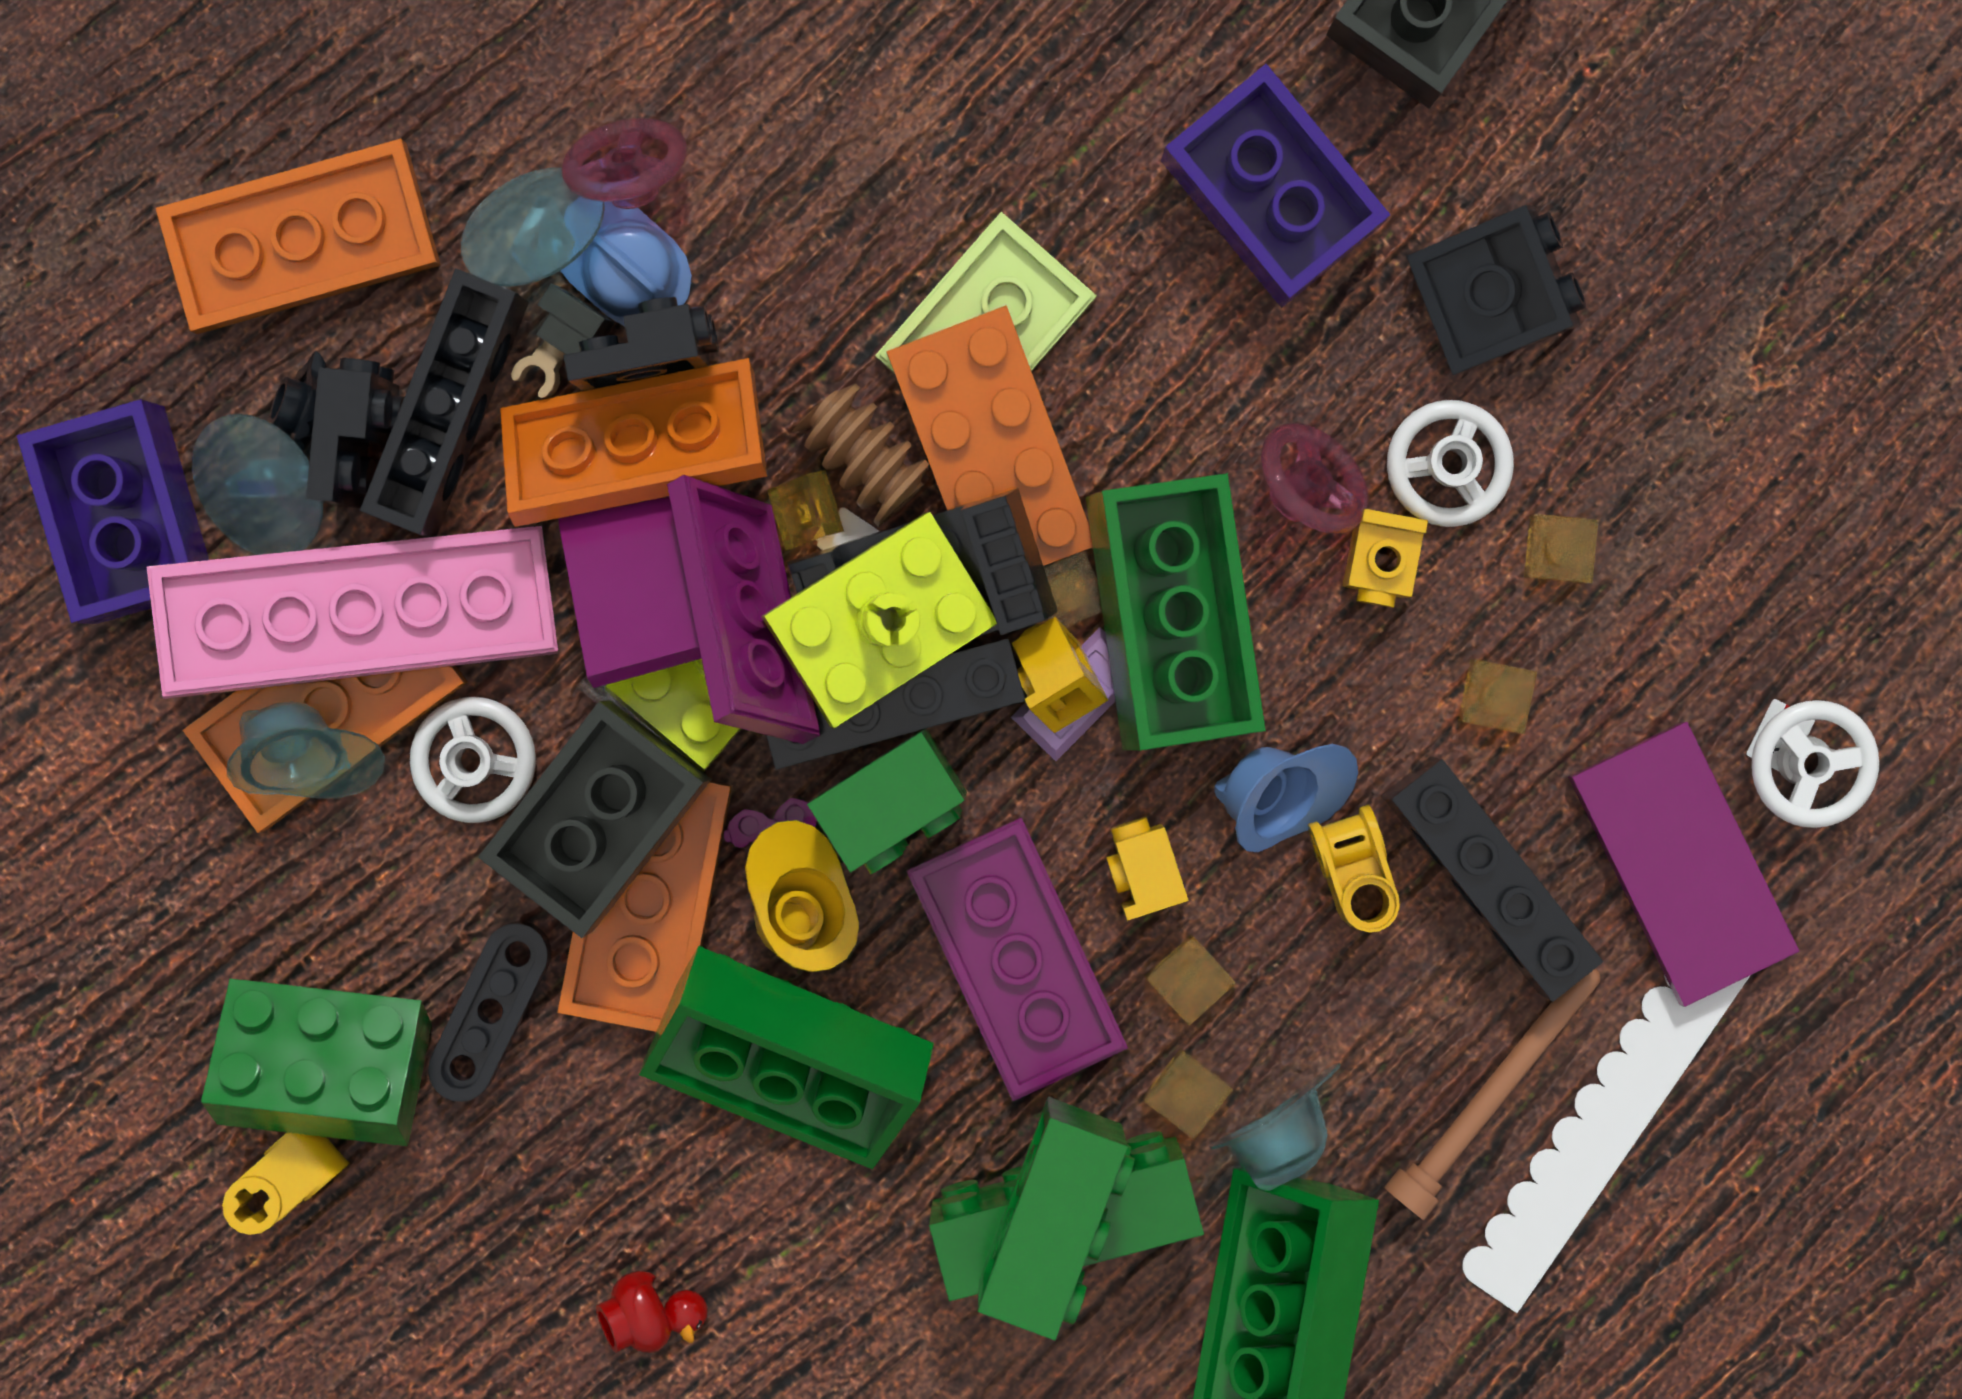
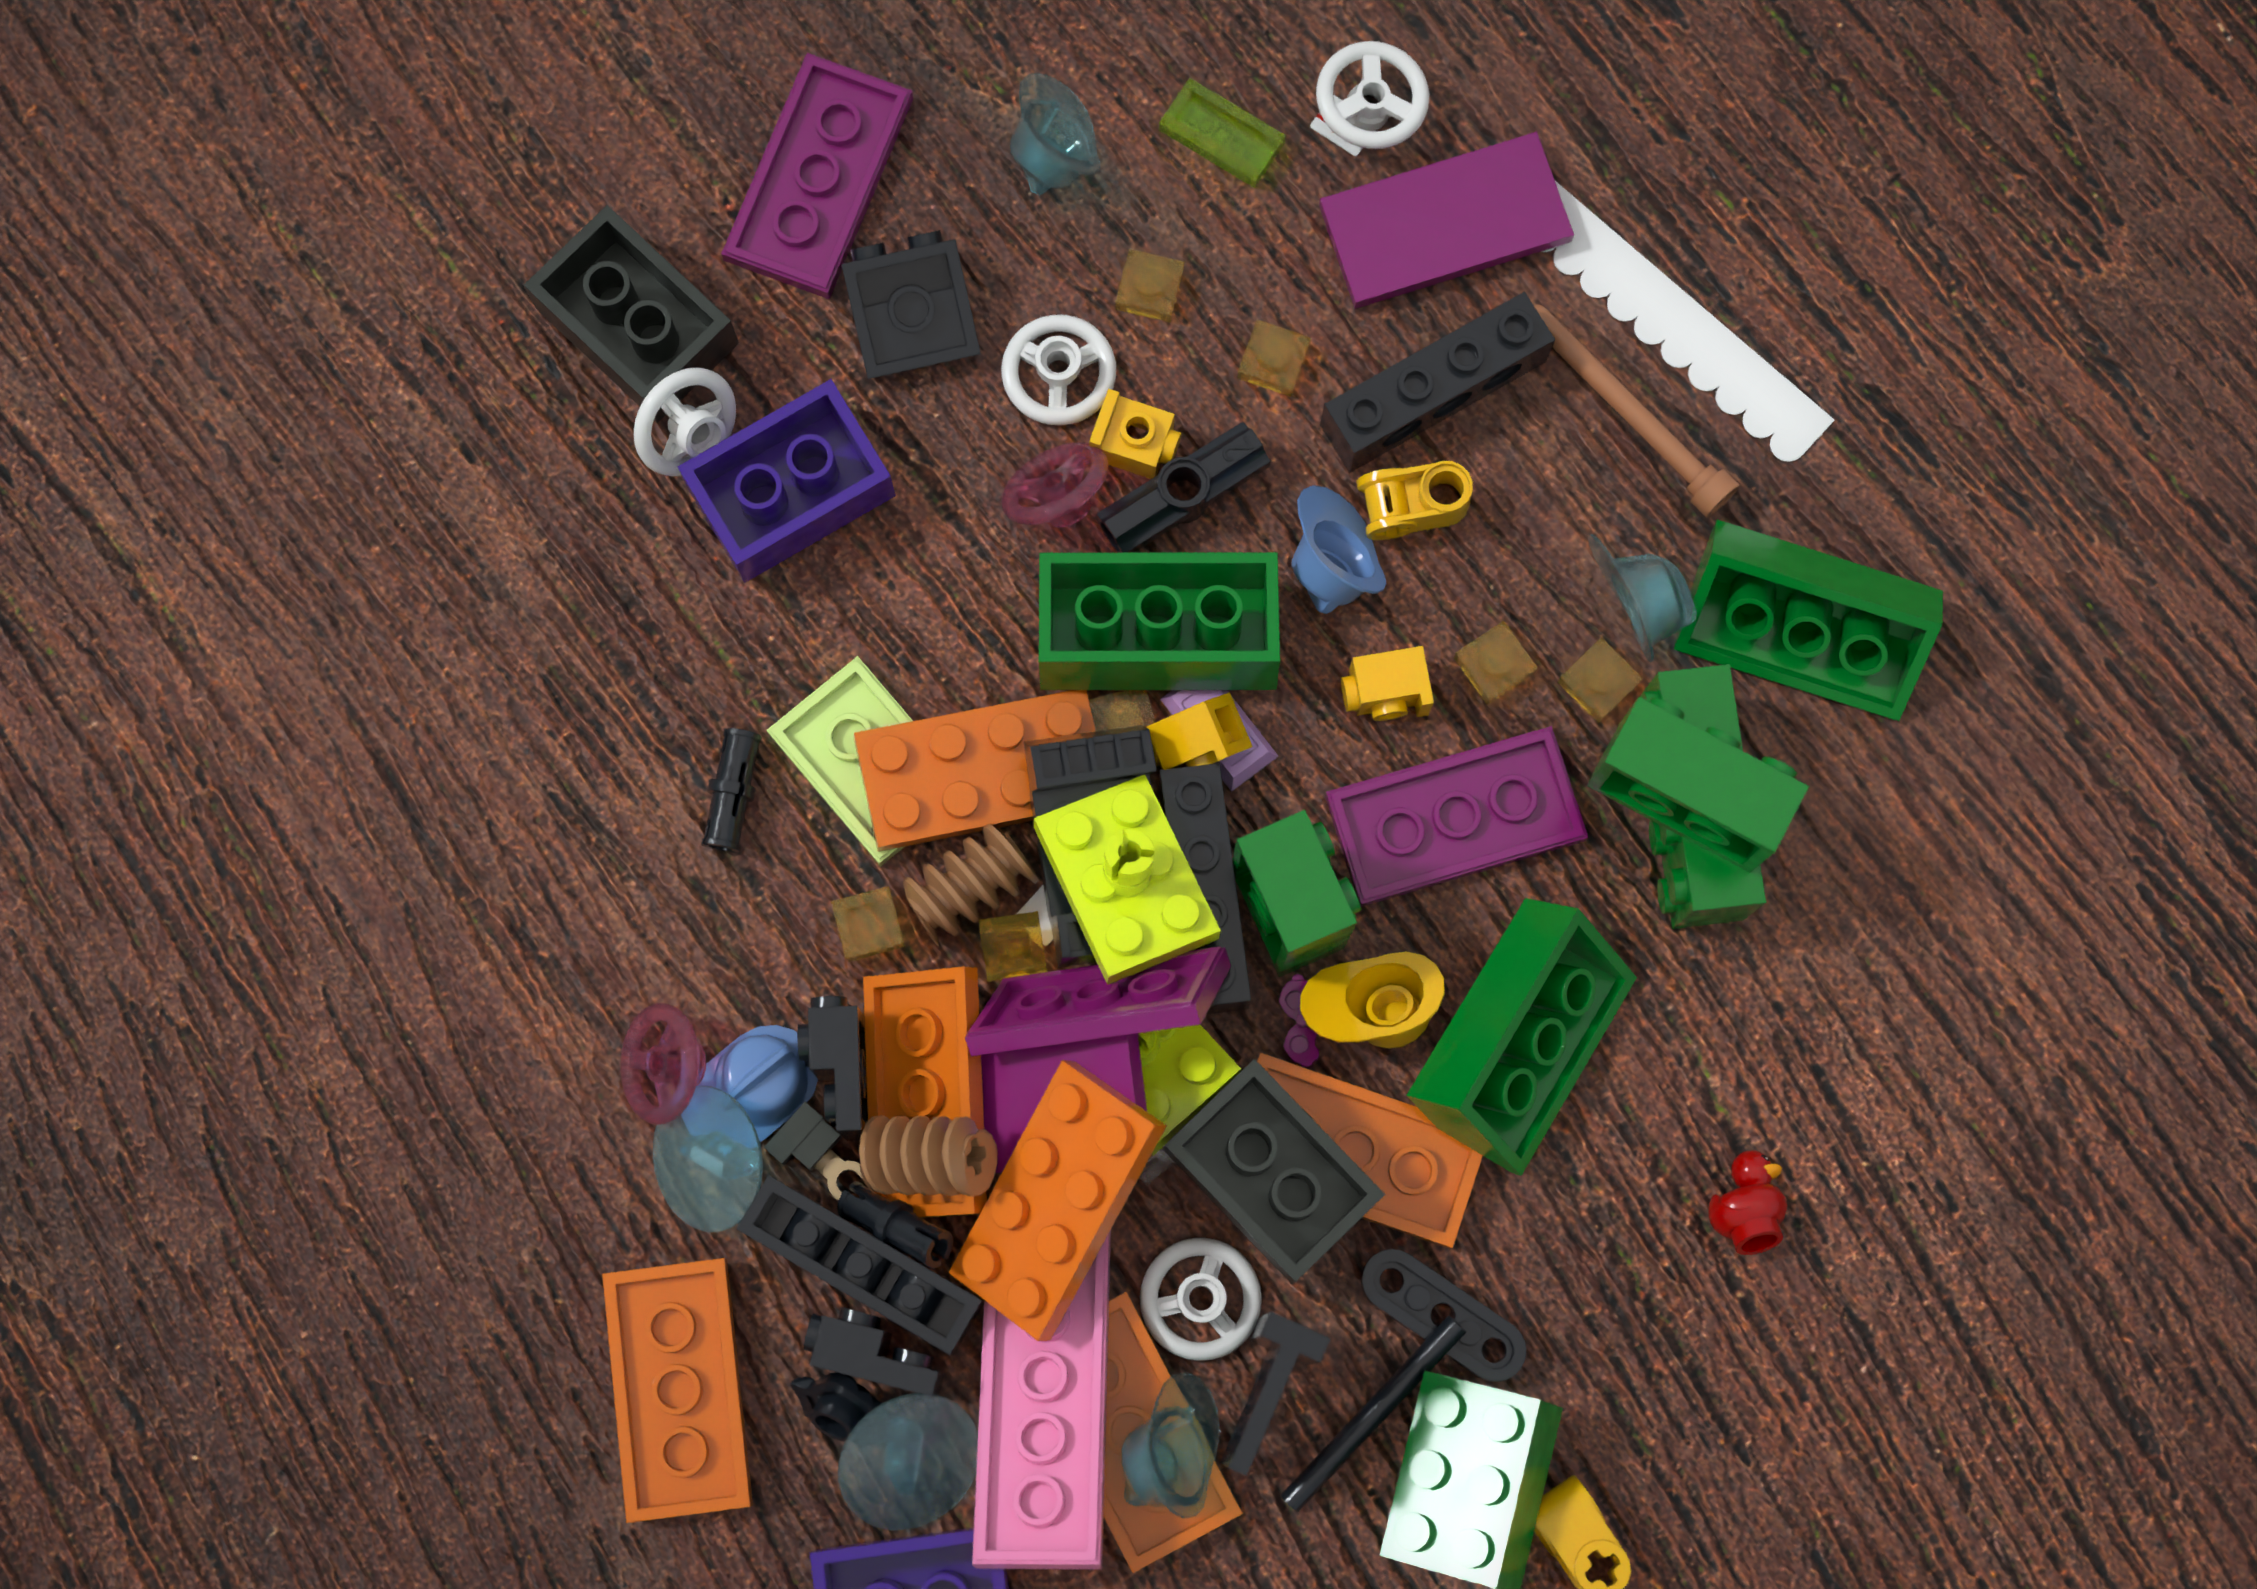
camera: 85 degrees left, 10 degrees down
none -> white piece [634,368,736,476]
none -> black pin [701,728,762,853]
none -> magenta tile [721,53,914,300]
none -> clear yellow plate [831,886,905,962]
none -> black pin [837,1182,954,1269]
none -> medium nougat piece [859,1116,997,1196]
none -> orange plate [948,1060,1167,1341]
none -> clear light blue piece [1010,73,1101,195]
none -> black piece [1096,422,1271,553]
none -> clear neon green tile [1159,78,1286,188]
none -> black fence [1220,1311,1331,1476]
none -> black bar [1281,1315,1467,1512]

